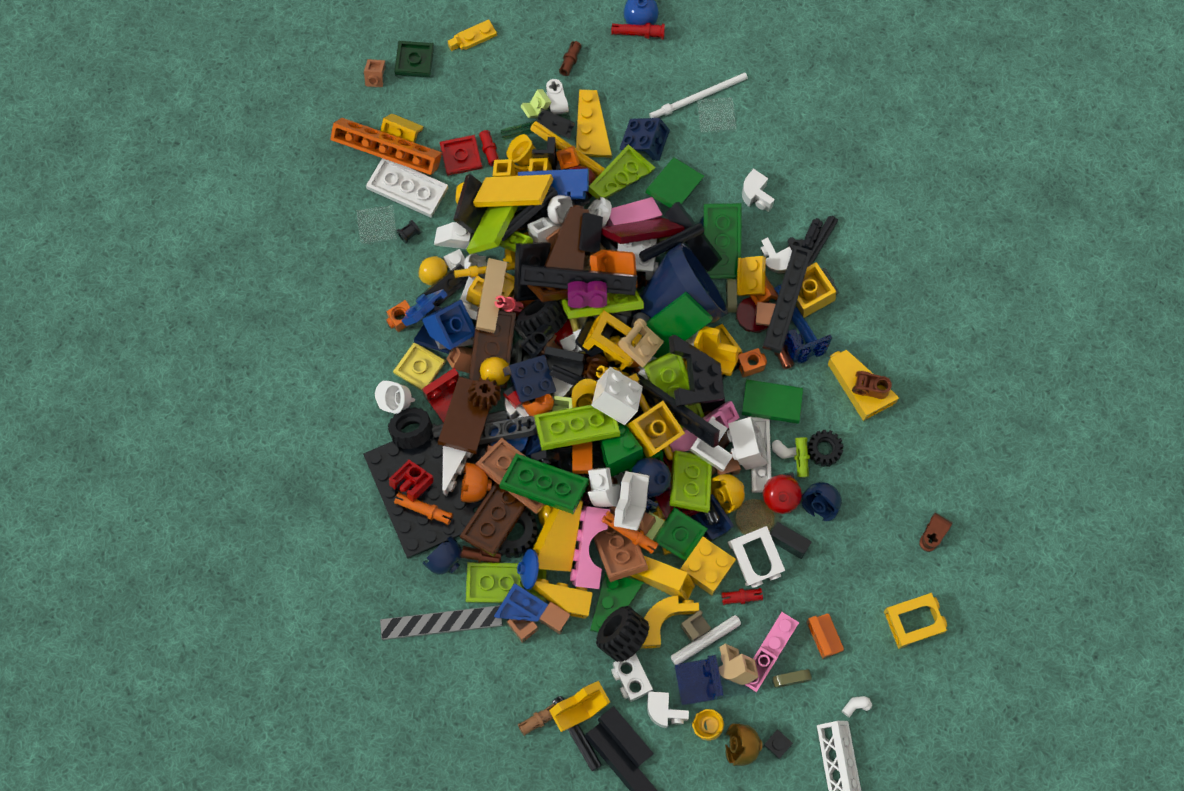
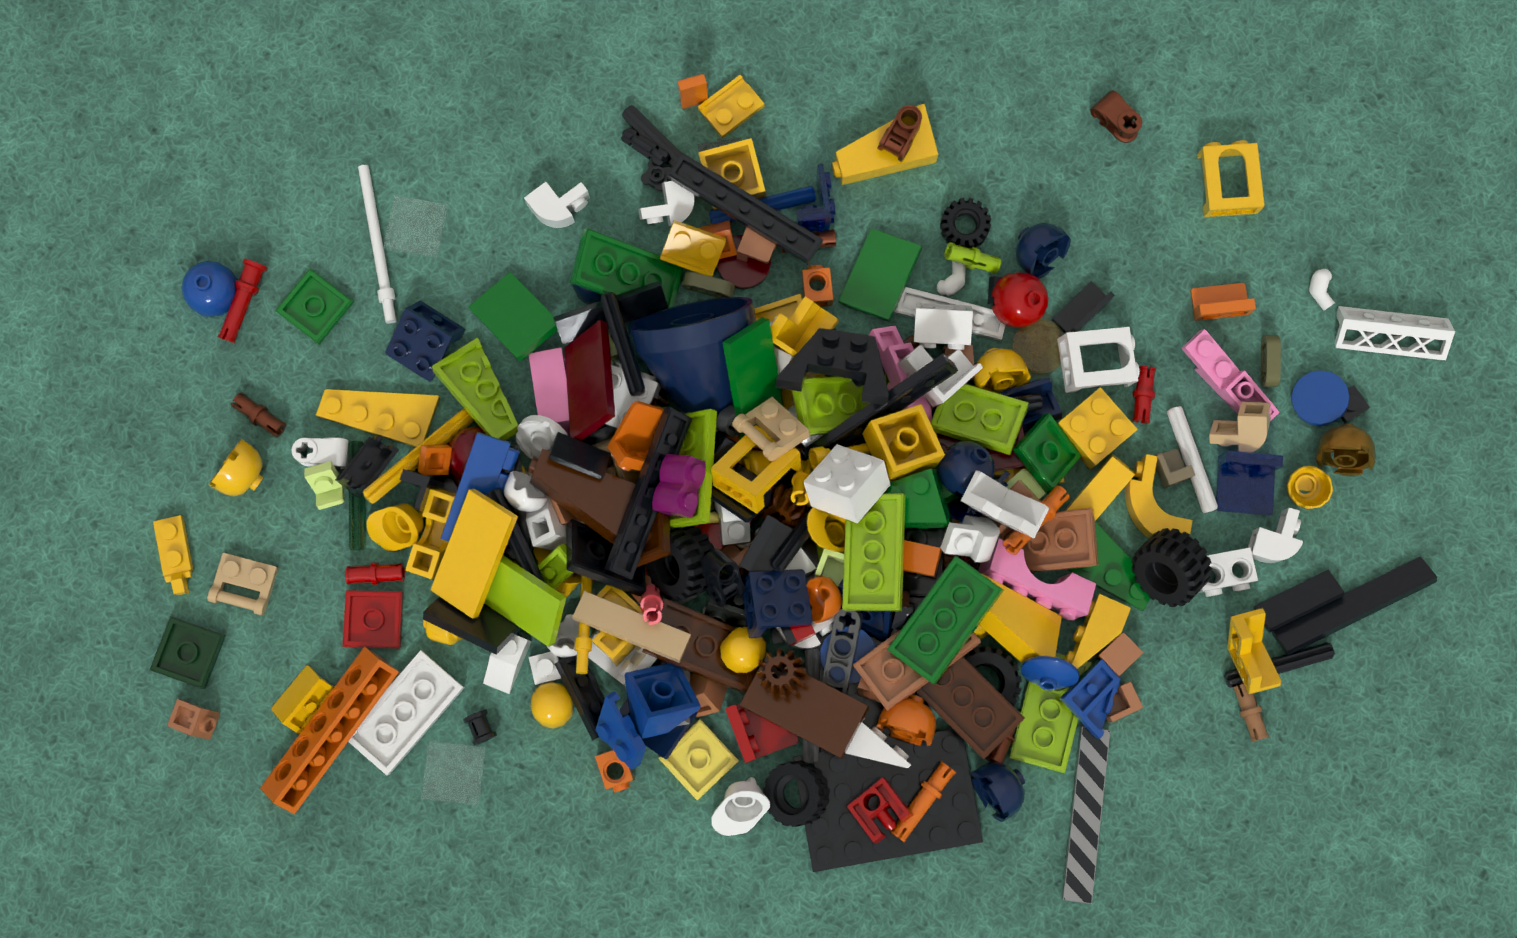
camera: 75 degrees left, 10 degrees up
none -> tan plate [207,553,279,616]
none -> yellow cylinder [209,439,263,496]
none -> green tile [275,269,354,345]
none -> orange tile [678,74,708,109]
none -> yellow plate [698,75,765,139]
none -> blue tile [1291,370,1350,427]

